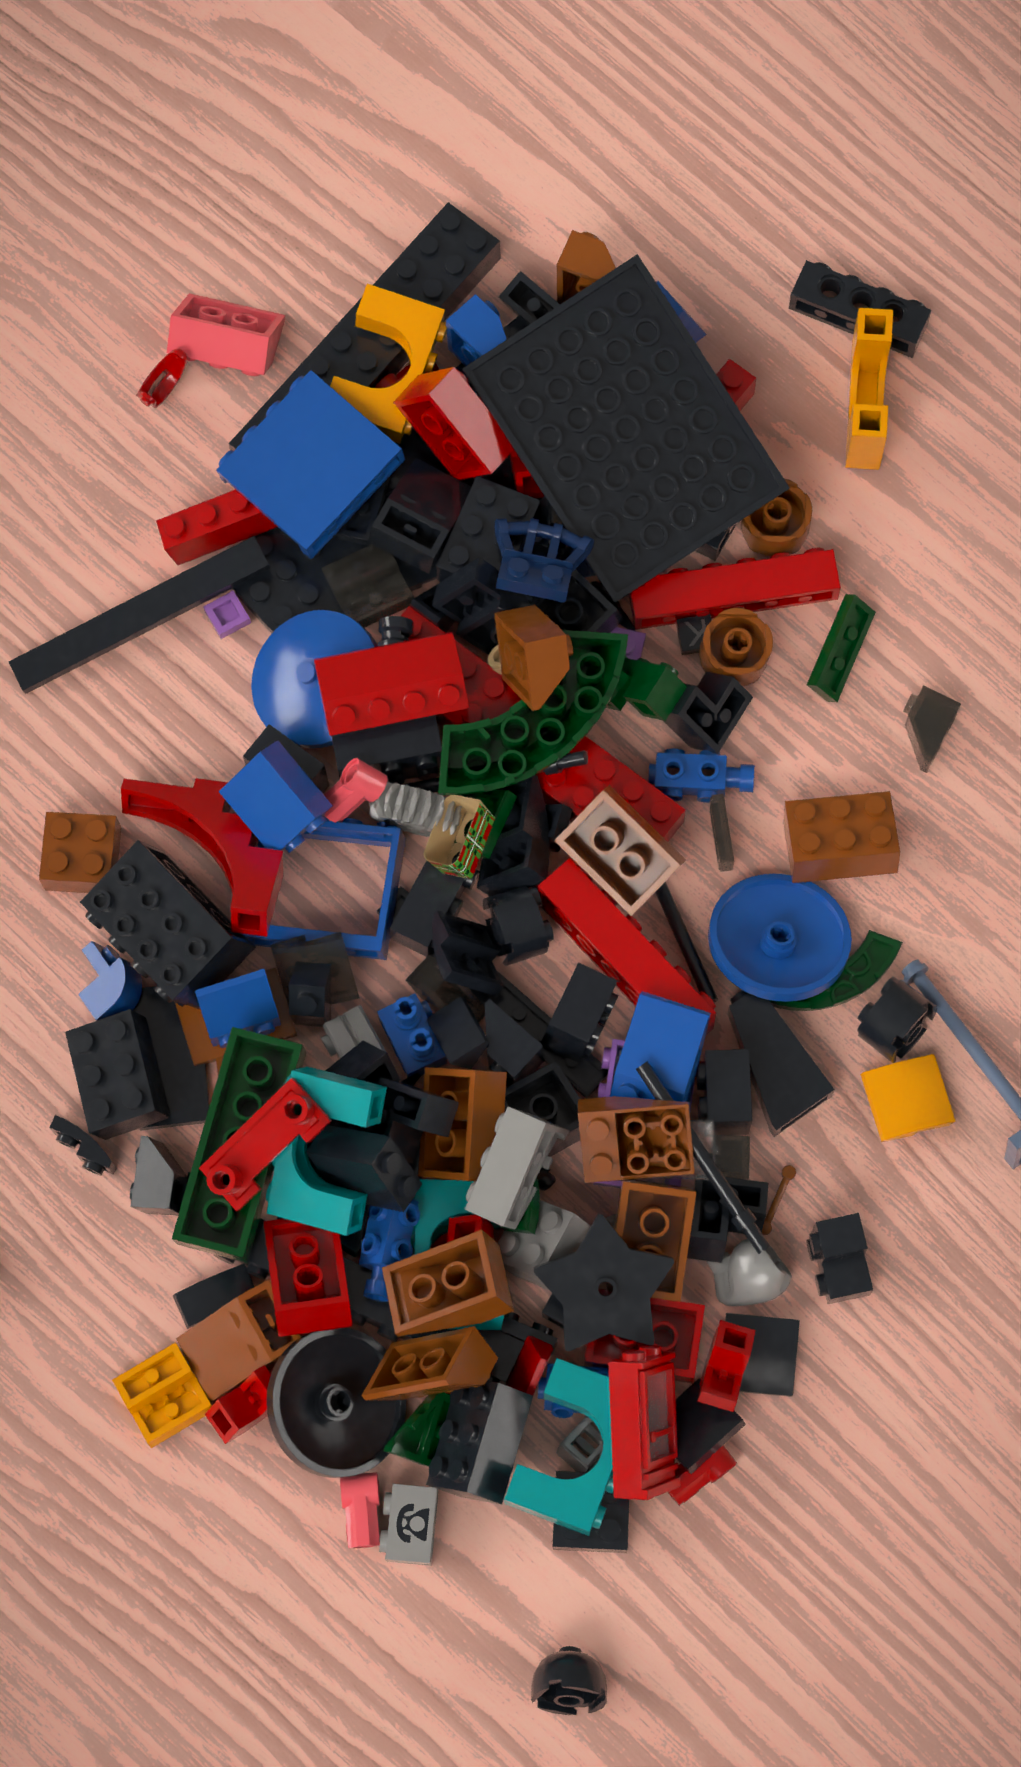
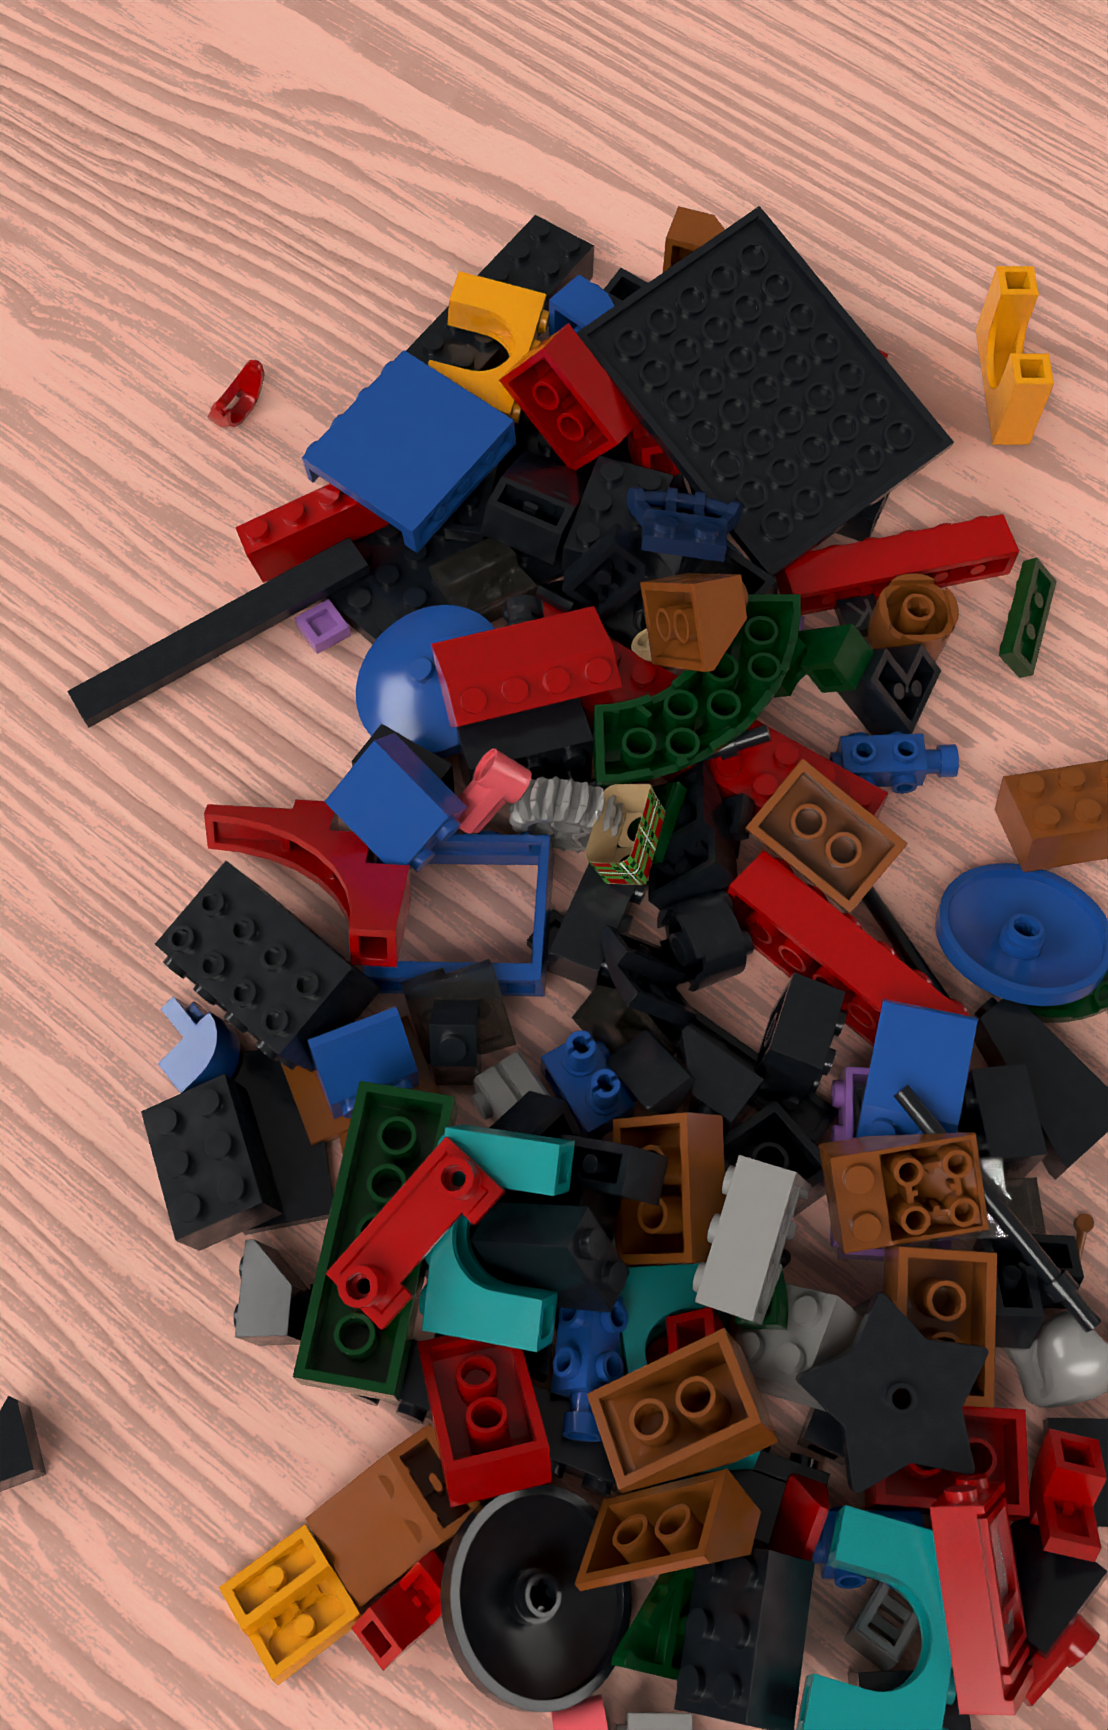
camera: 10 degrees left, 10 degrees down
dark orange brick [39,812,122,893] -> none
black slope [49,1115,116,1176] -> none
coral slope [166,293,286,376] -> none
black slope [173,1263,255,1329] -> none
clear smoke tile [709,794,734,872] -> none
dark orange brick [741,478,812,557] -> none
black brick [789,260,931,358] -> none

